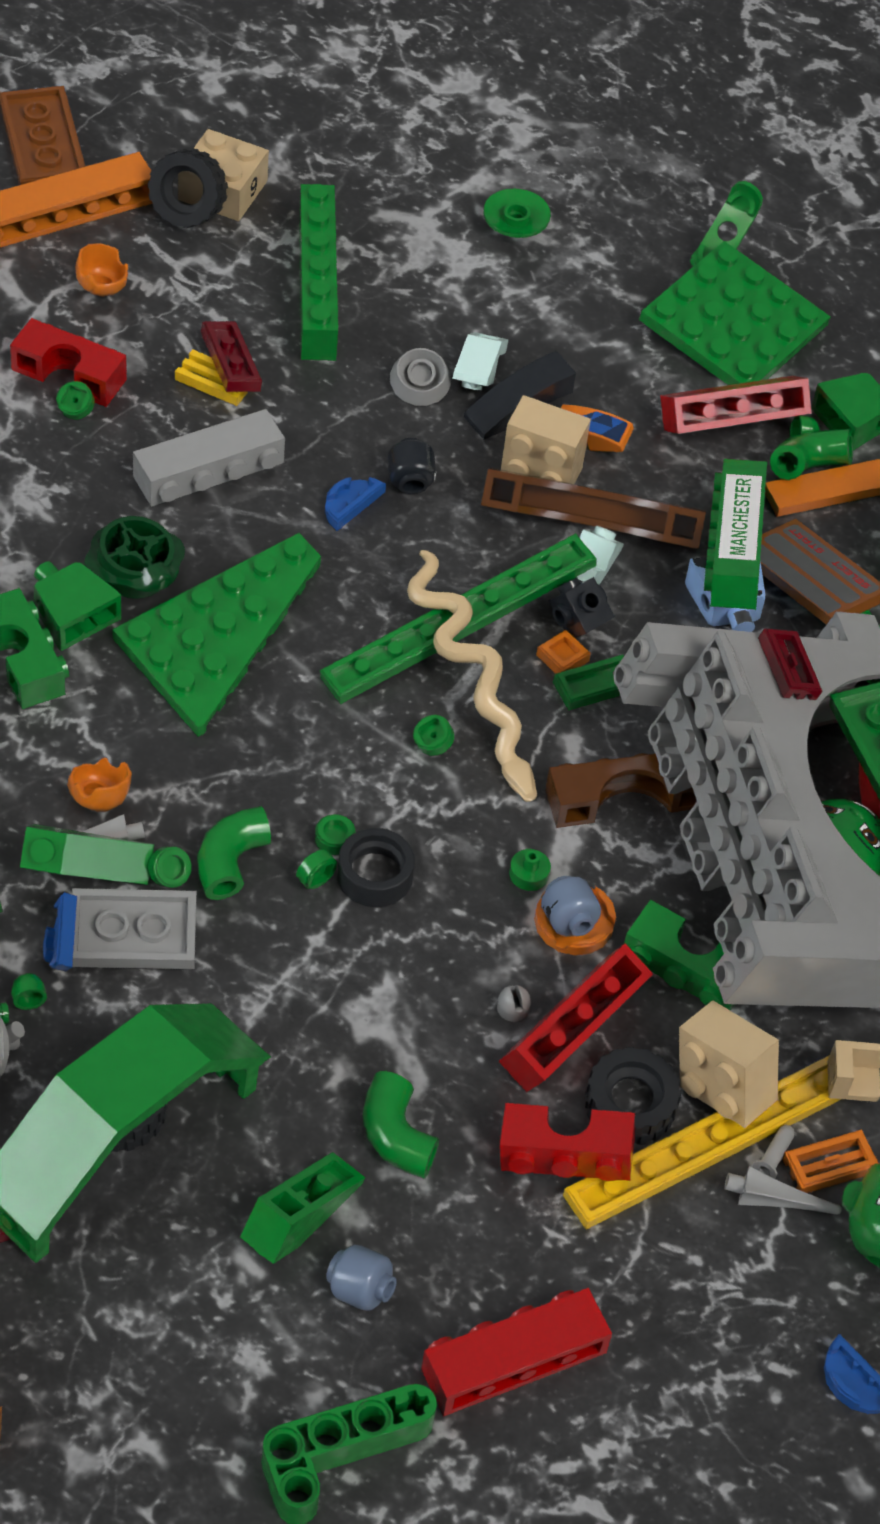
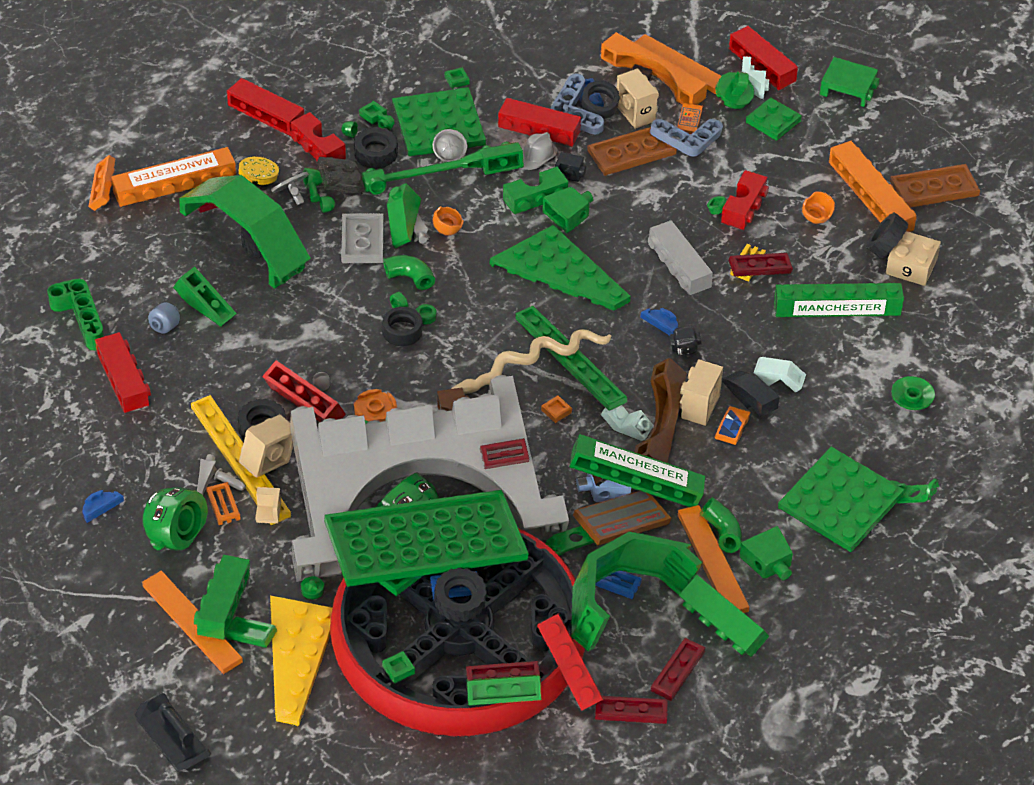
camera: 95 degrees right, 5 degrees down
blue tile [43,892,77,972] -> none
dark green piece [84,516,185,599] -> none
green tile [148,846,191,888] -> none
green cylinder [362,1071,439,1179] -> none
light grey hat [390,348,451,406] -> none
green tile [413,715,454,756] -> none
red arch [500,1103,635,1181] -> none
green tile [509,849,551,891] -> none
sand blue head [541,876,601,937] -> none
black brick [549,577,615,638] -> none
green tile [553,654,624,711] -> none
brick [660,376,812,434] -> none
green hinge [790,415,820,437] -> none

